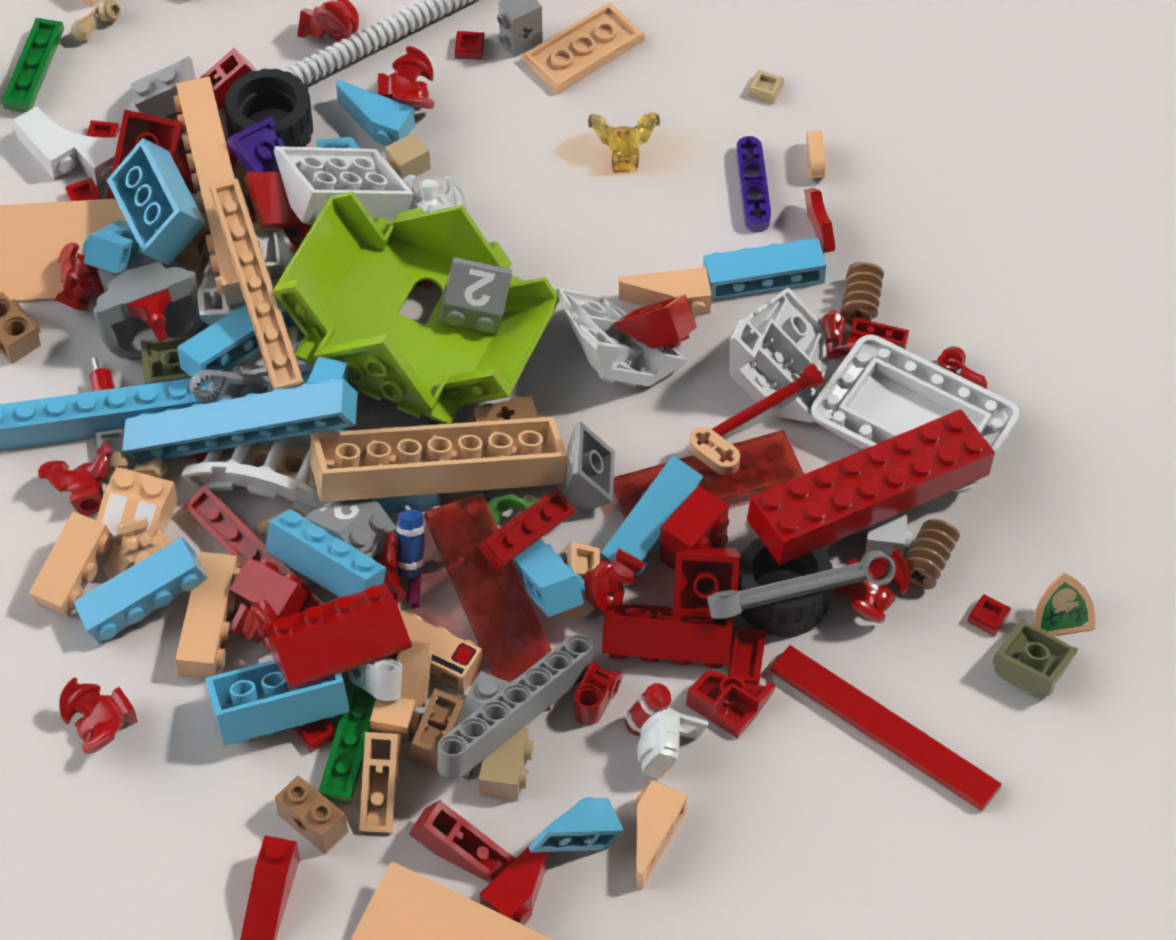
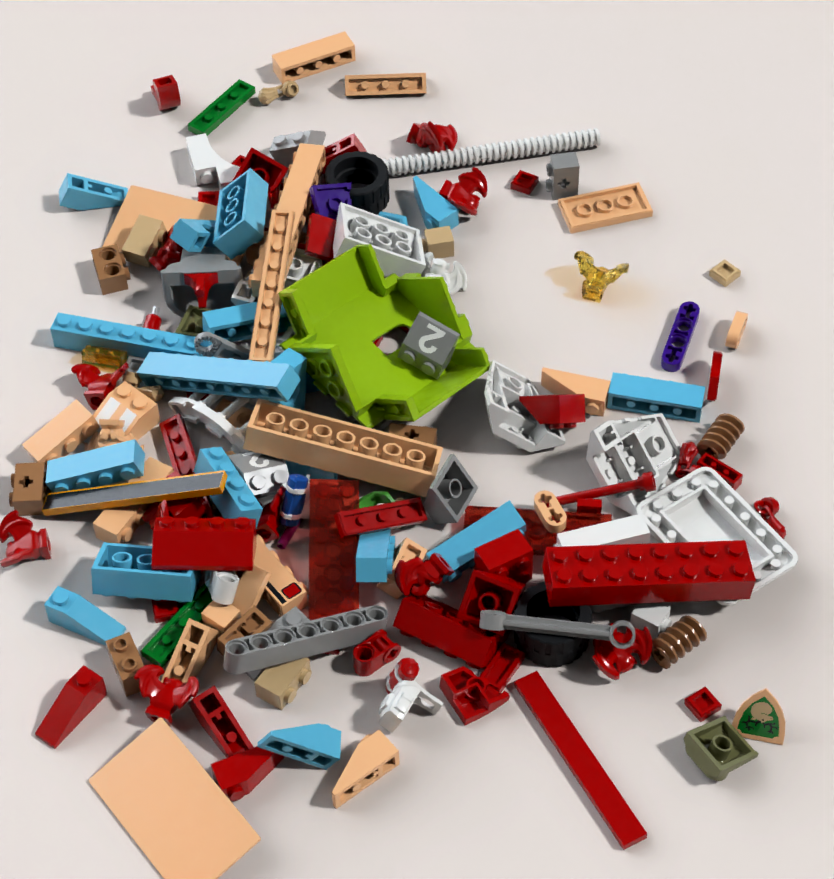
camera: 25 degrees right, 5 degrees down
none -> medium nougat brick [9,462,48,516]
none -> tile [42,470,228,516]
none -> medium azure slope [44,586,126,646]
none -> clear yellow piece [81,345,127,370]
none -> tan brick [122,214,168,268]
none -> red animal [134,664,200,727]
none -> white brick [553,514,650,547]
none -> red plate [576,498,602,522]

